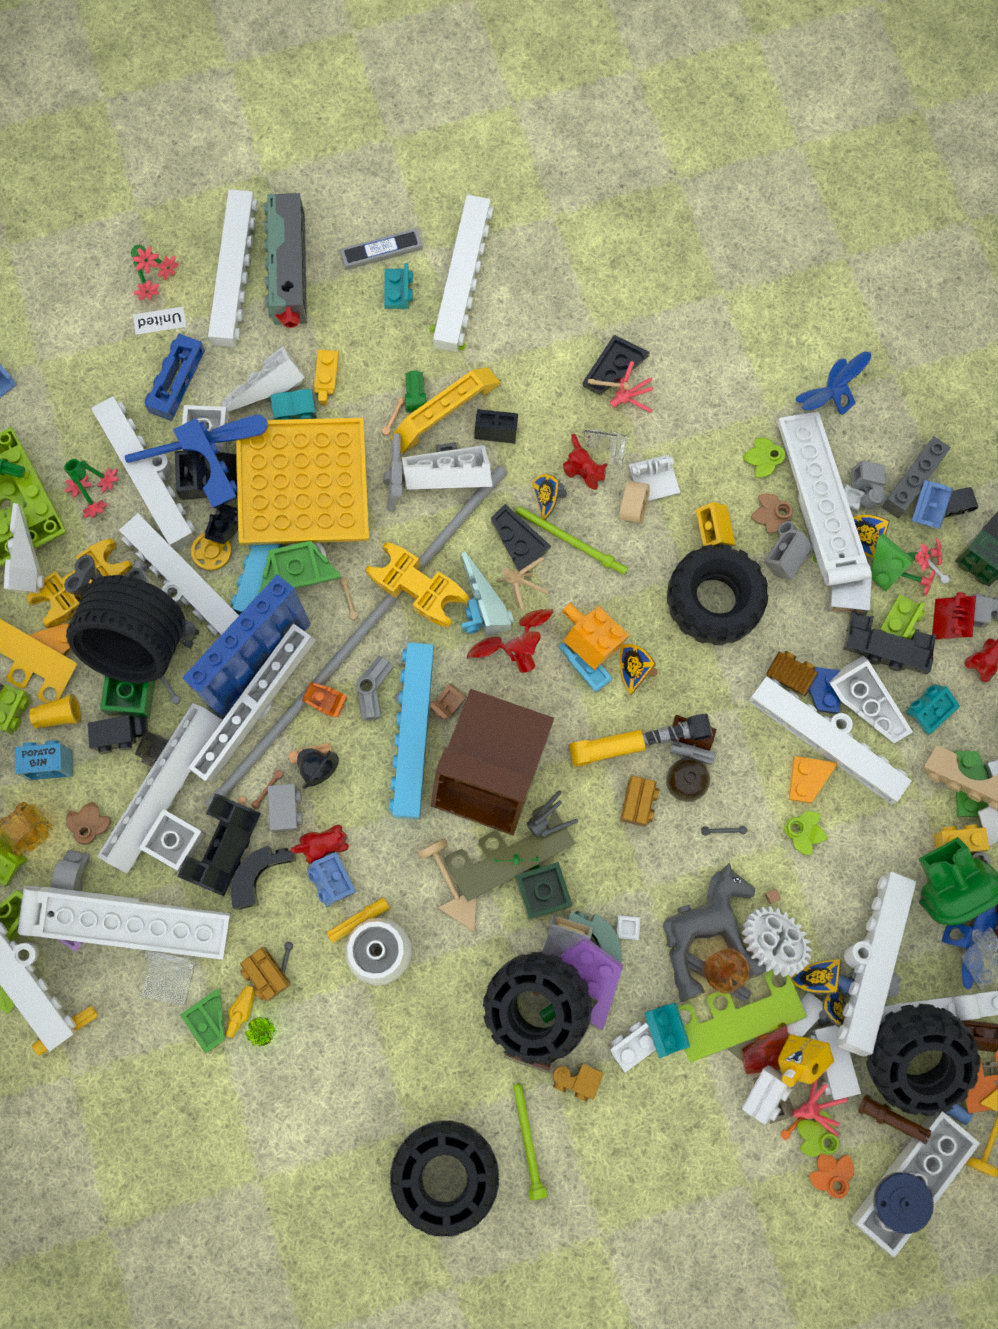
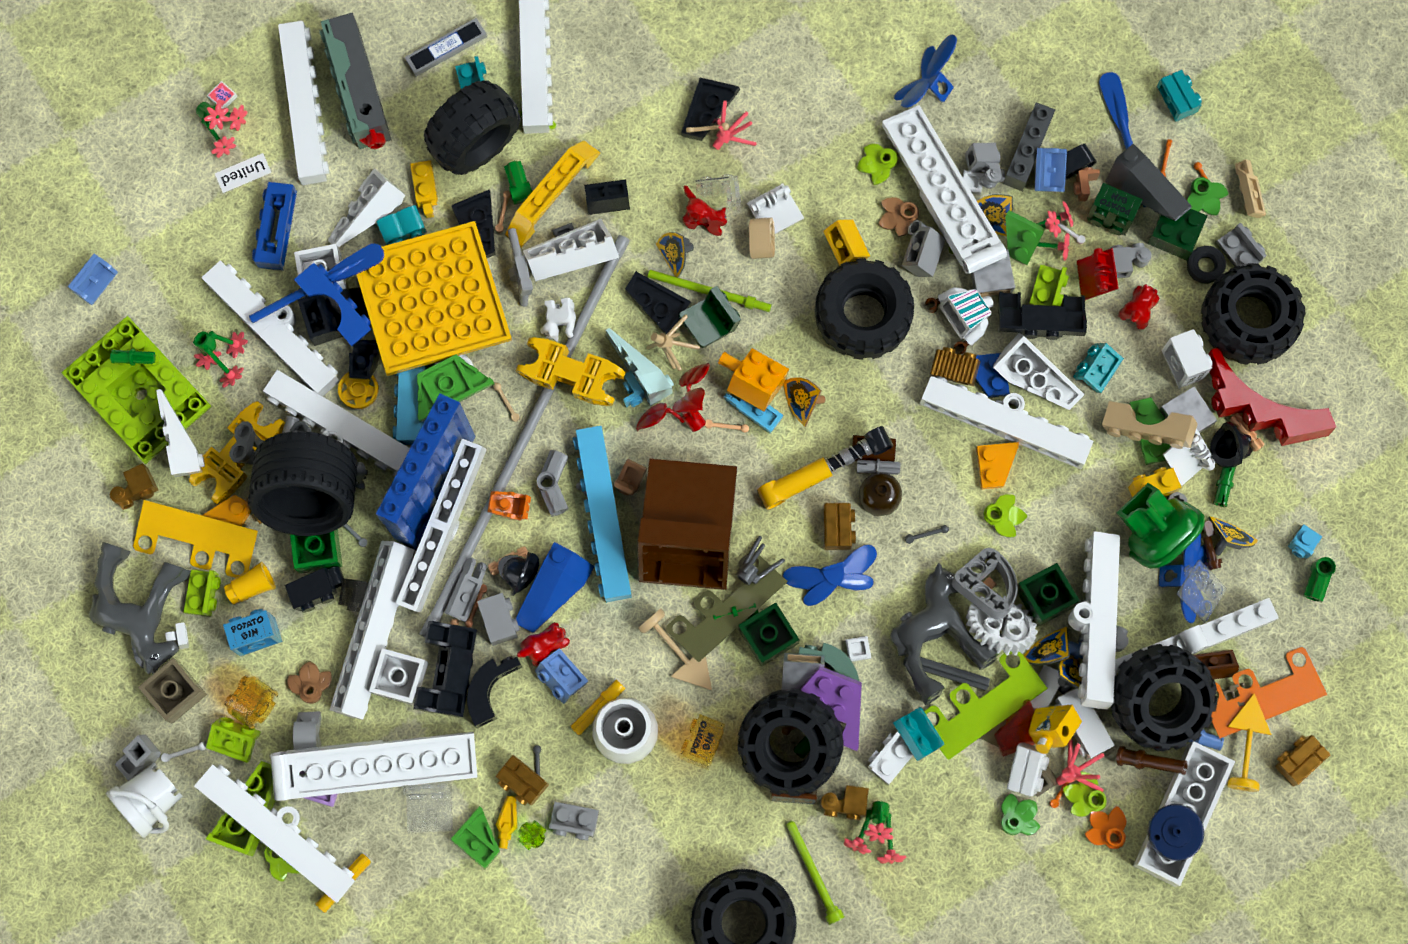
camera: 10 degrees left, 0 degrees up
clear orange wheel [704,949,749,993] -> none
none -> tile [207,81,238,109]
none -> black tyre [424,81,520,175]
none -> light grey hinge [444,557,487,622]
none -> black wing [451,189,496,258]
none -> blue wedge [516,542,595,633]
none -> white animal [541,298,576,342]
none -> light grey bracket [548,802,599,841]
none -> bracket [679,286,741,348]
none -> clear yellow brick [681,714,725,771]
none -> light nougat hinge [705,419,749,433]
none -> blue piece [783,545,877,606]
none -> plant [844,801,906,864]
none -> white torso [925,287,993,355]
none -> light grey beam [952,548,1018,620]
none -> bright green plate [1001,794,1040,835]
none -> dark green brick [1017,563,1080,627]
none -> nougat bracket [1073,167,1100,202]

